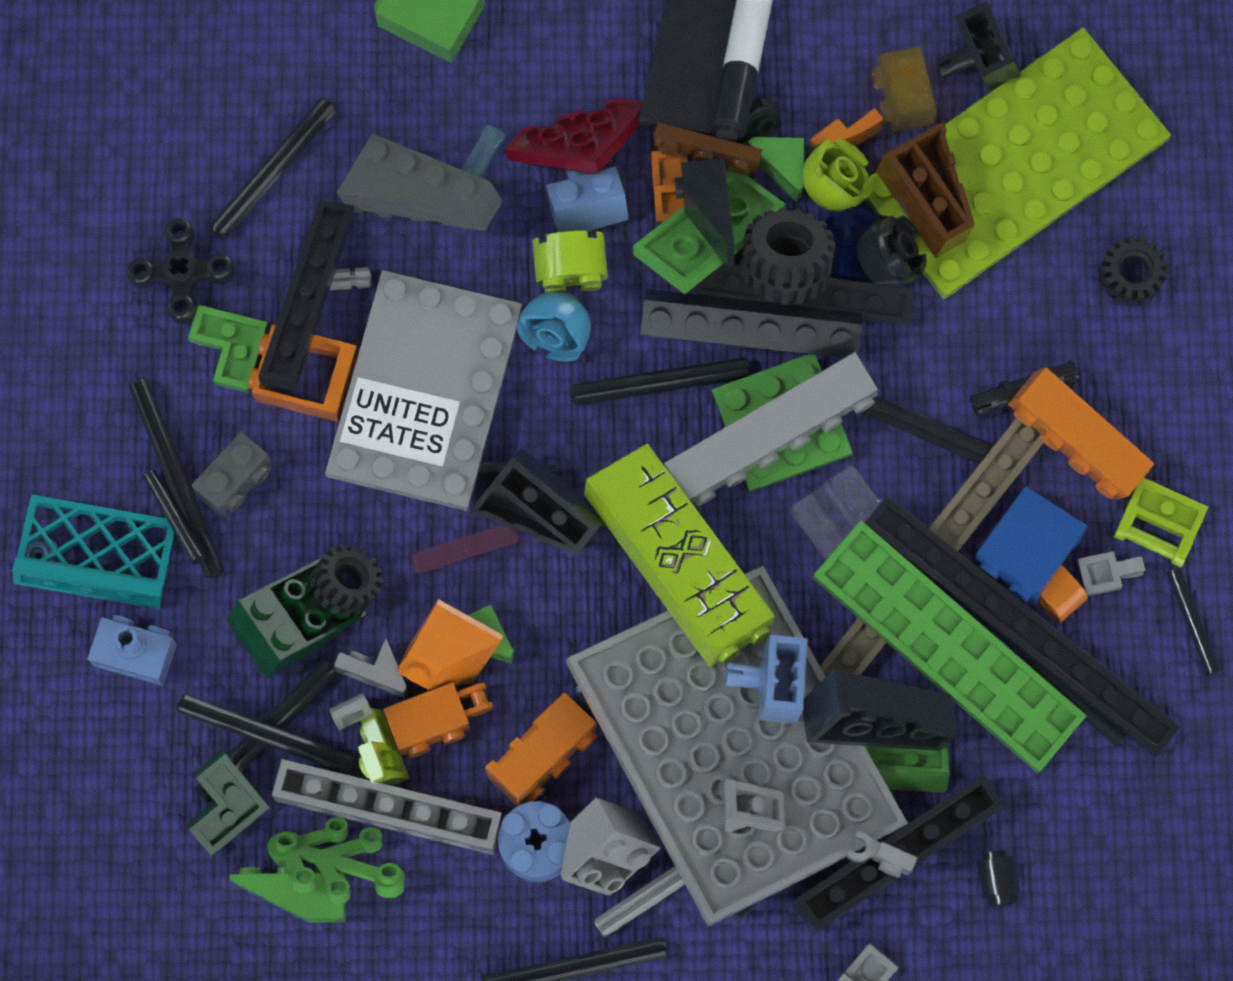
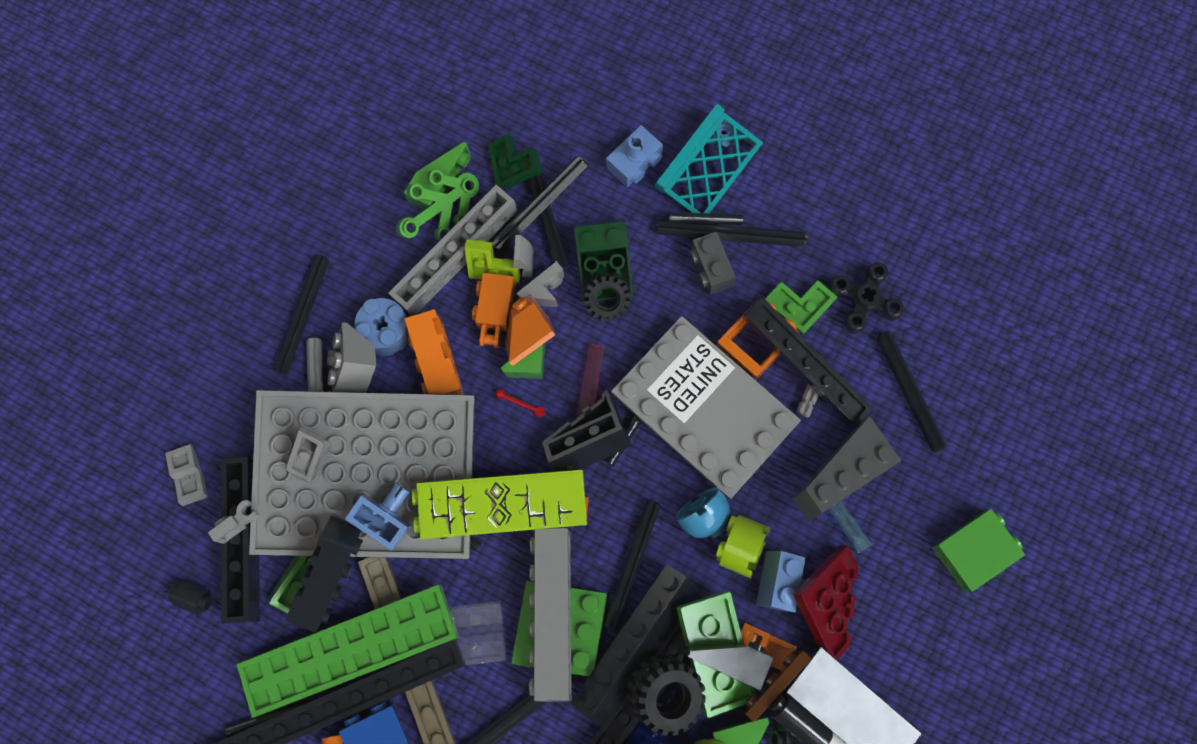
camera: 125 degrees right, 0 degrees up
none -> red hinge [495,389,545,418]

